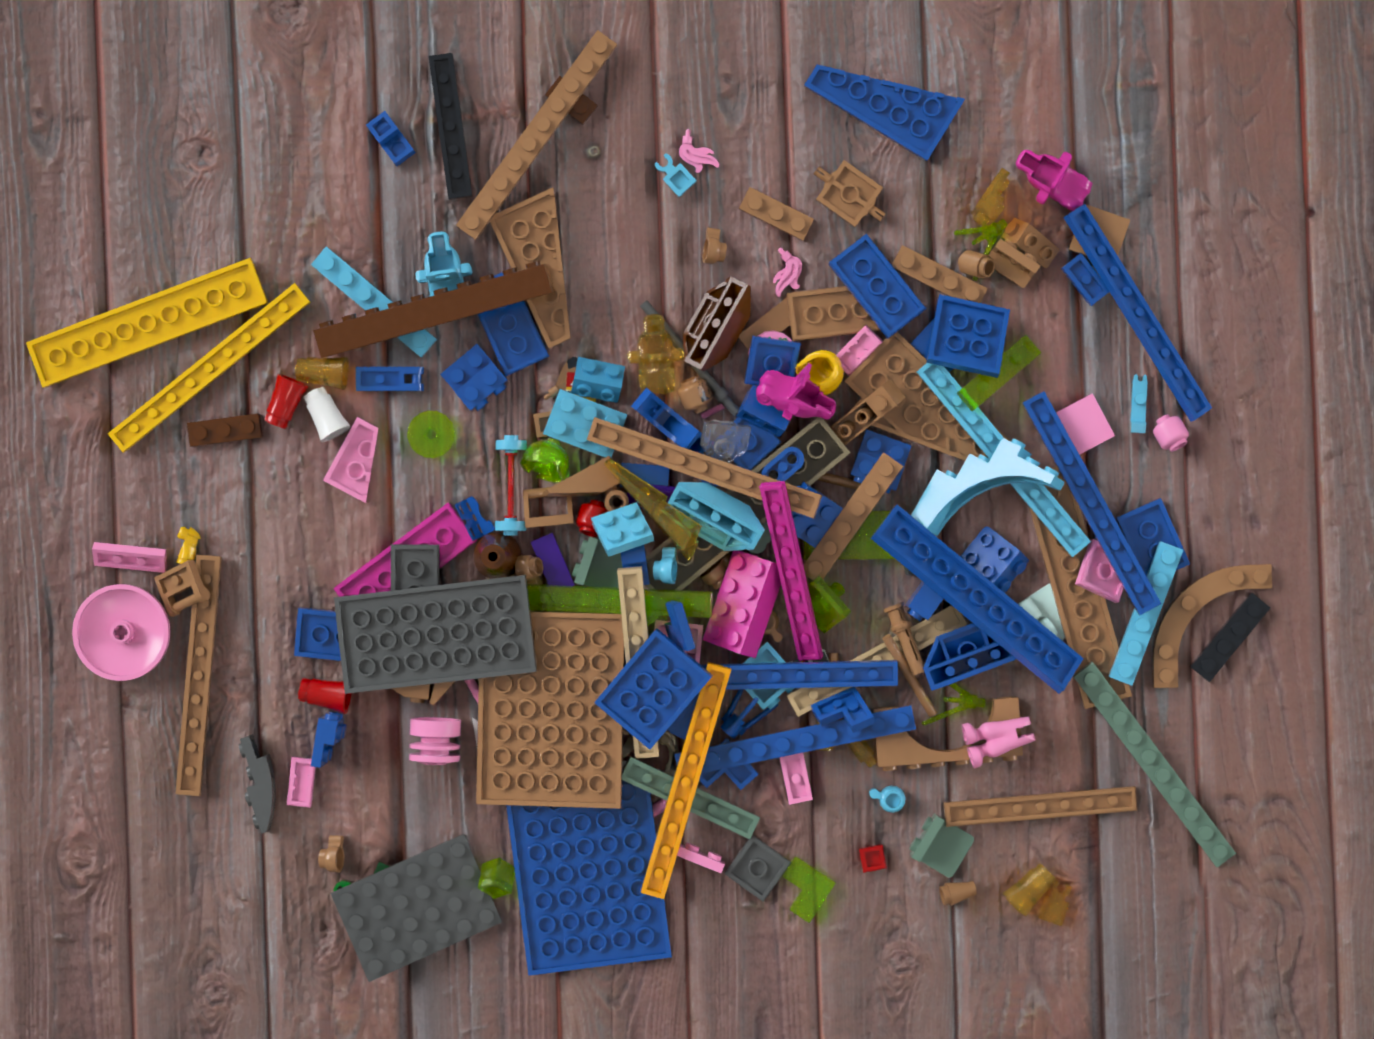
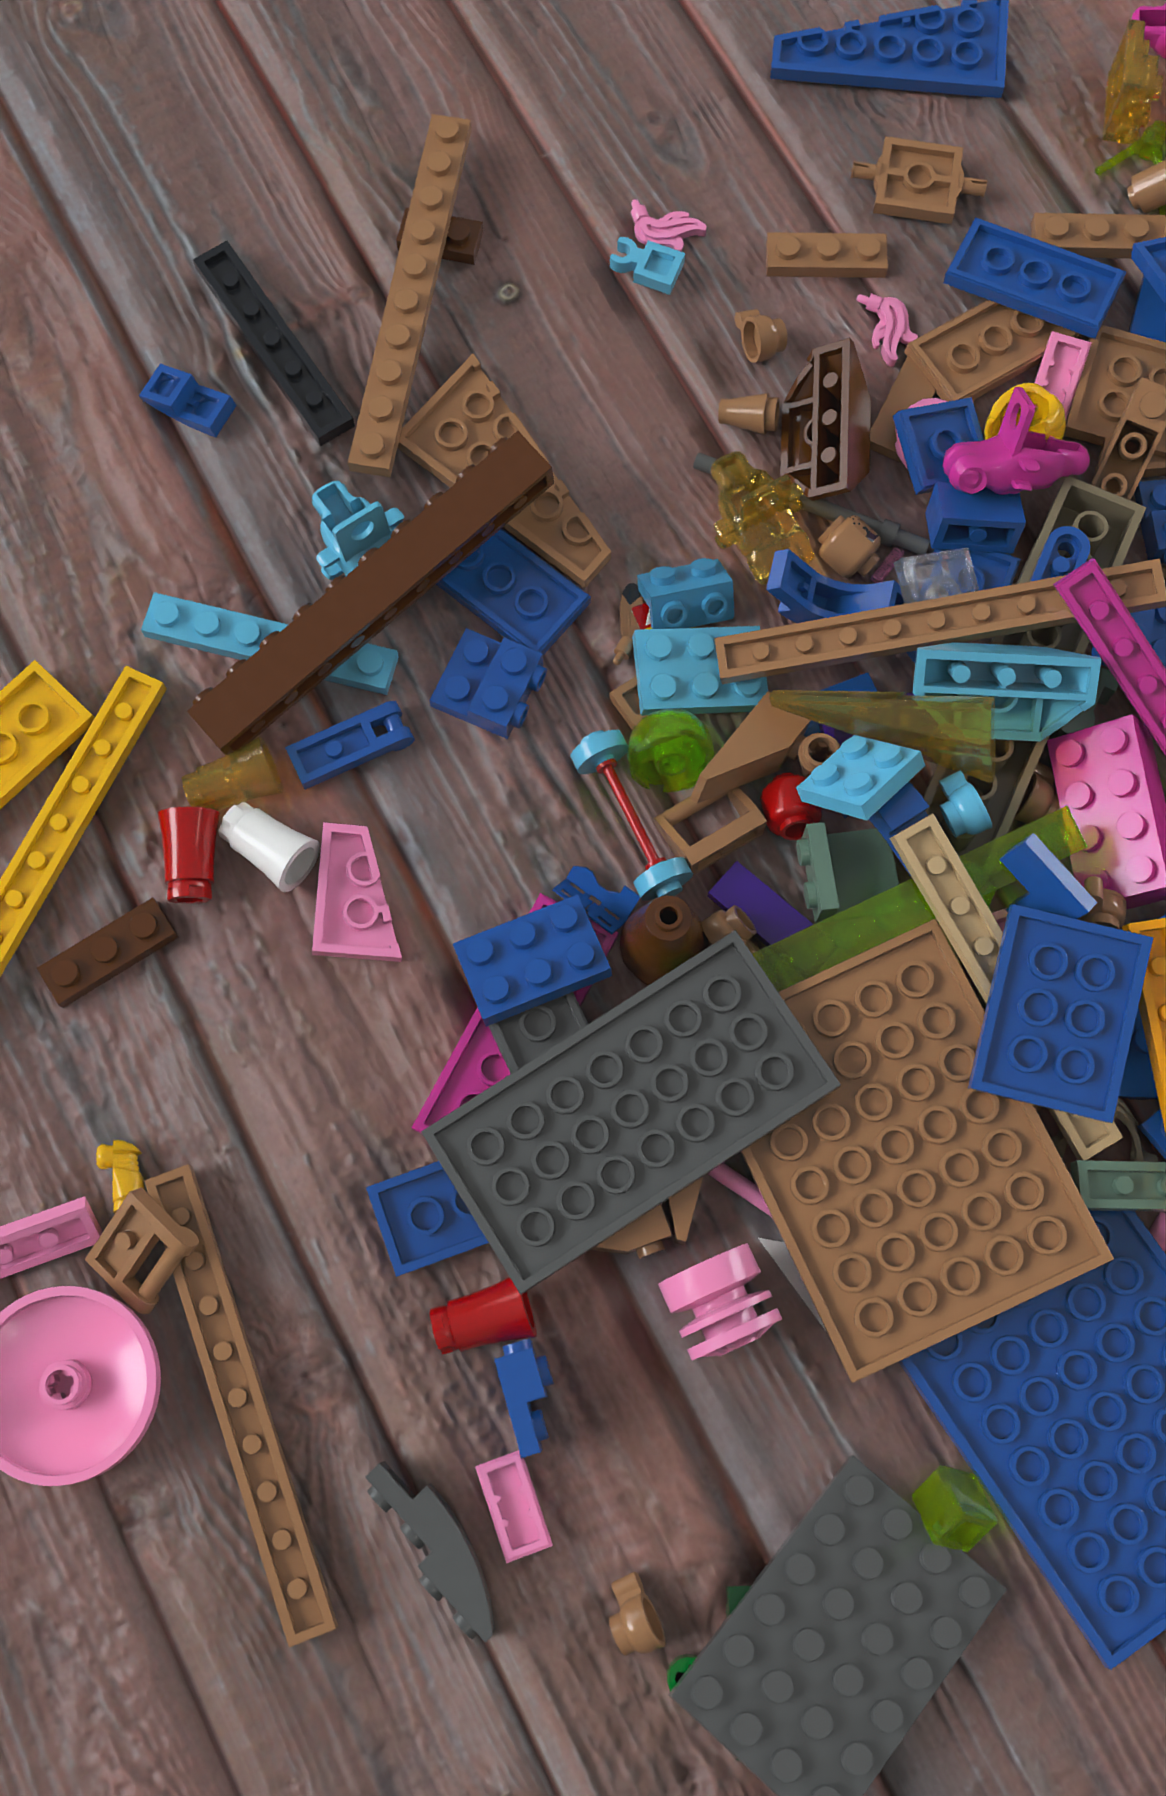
camera: 25 degrees left, 15 degrees down
clear neon green plate [407,410,456,458] -> none
none -> blue plate [453,894,613,1027]
none -> medium nougat cone [718,393,780,435]
none -> medium nougat piece [1078,876,1127,929]

